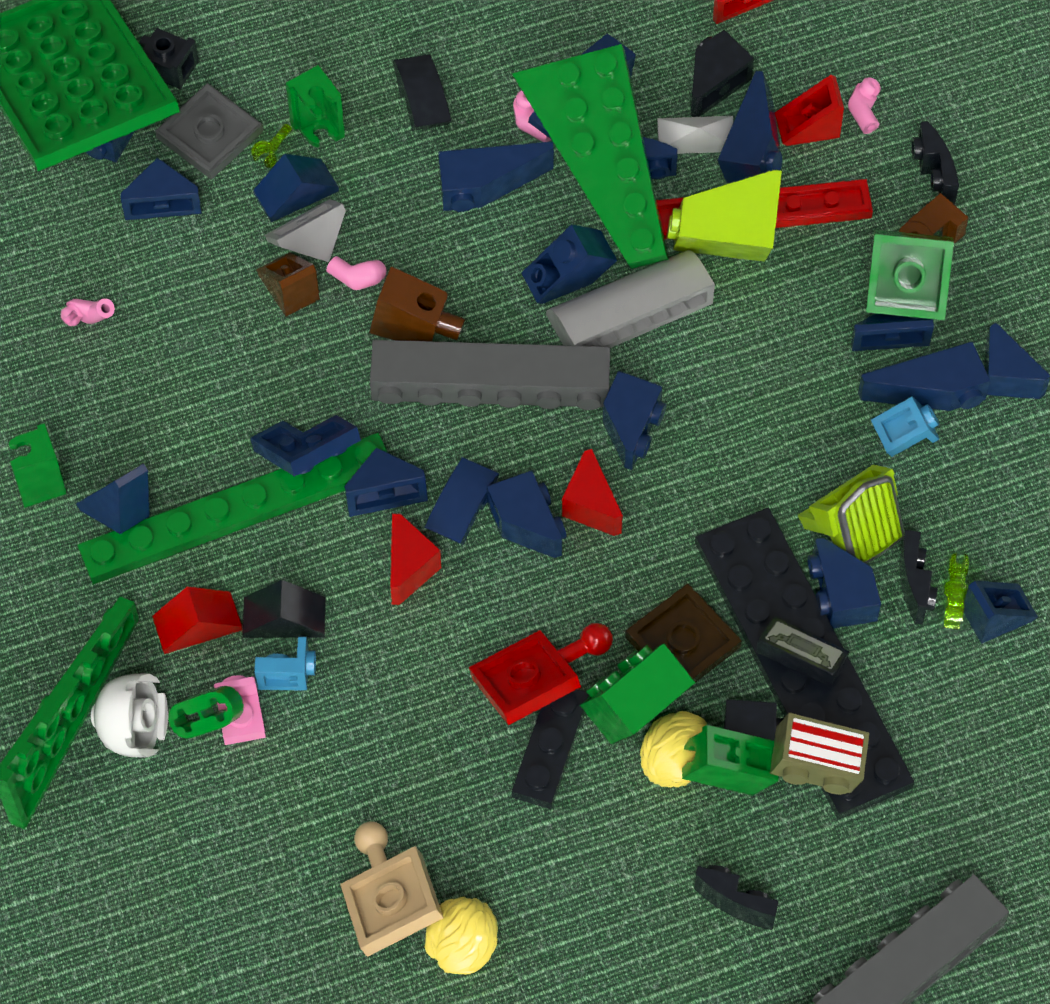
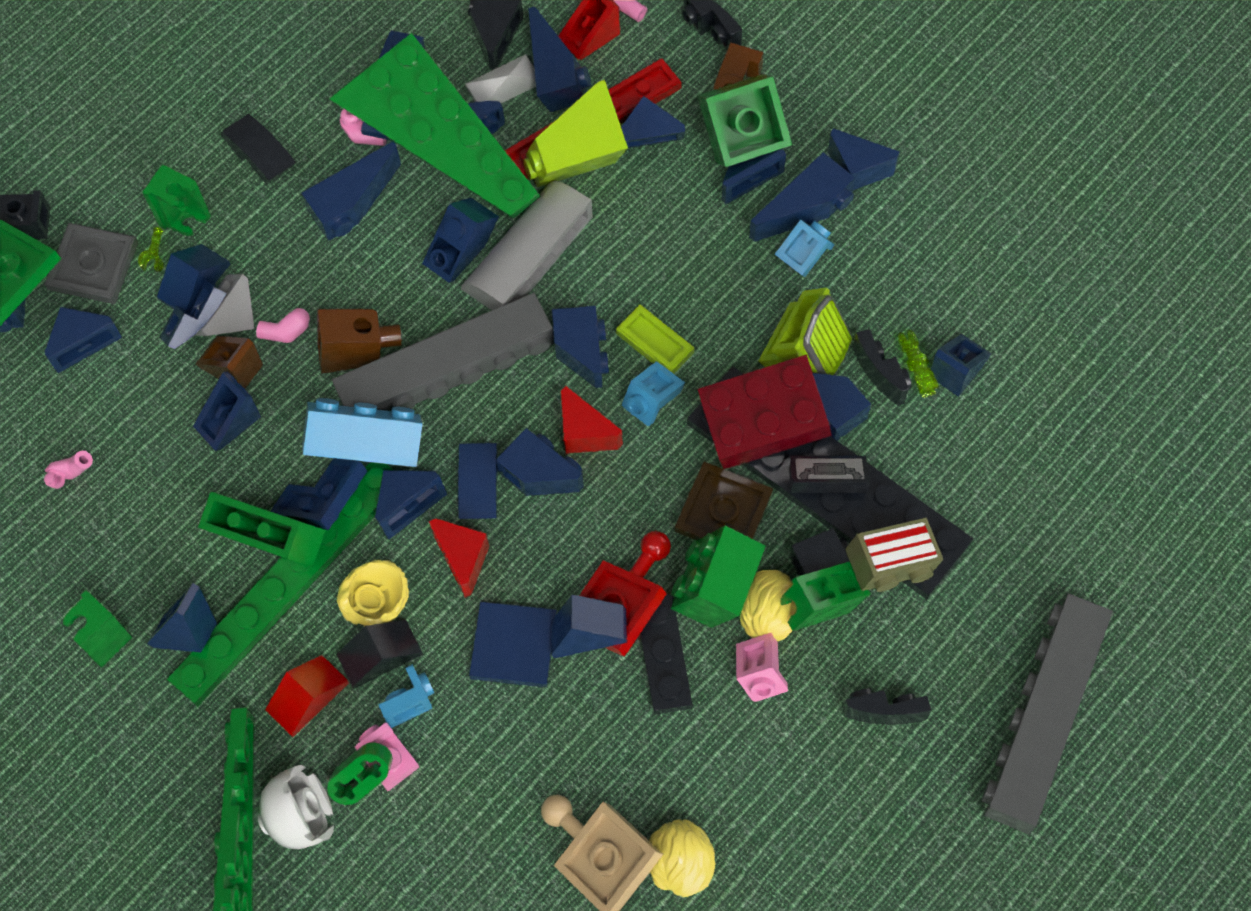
camera: 25 degrees left, 5 degrees up
none -> slope [160,280,227,349]
none -> dark blue slope [193,371,261,451]
none -> green brick [198,492,326,566]
none -> brick [302,398,423,467]
none -> light yellow hair [337,560,409,627]
none -> dark blue tile [469,602,557,688]
none -> dark blue slope [551,594,627,659]
none -> lime tile [616,304,695,374]
none -> dark blue slope [621,96,686,148]
none -> dark azure bracket [622,361,685,426]
none -> dark red brick [698,354,832,469]
none -> bright pink bracket [736,633,788,702]

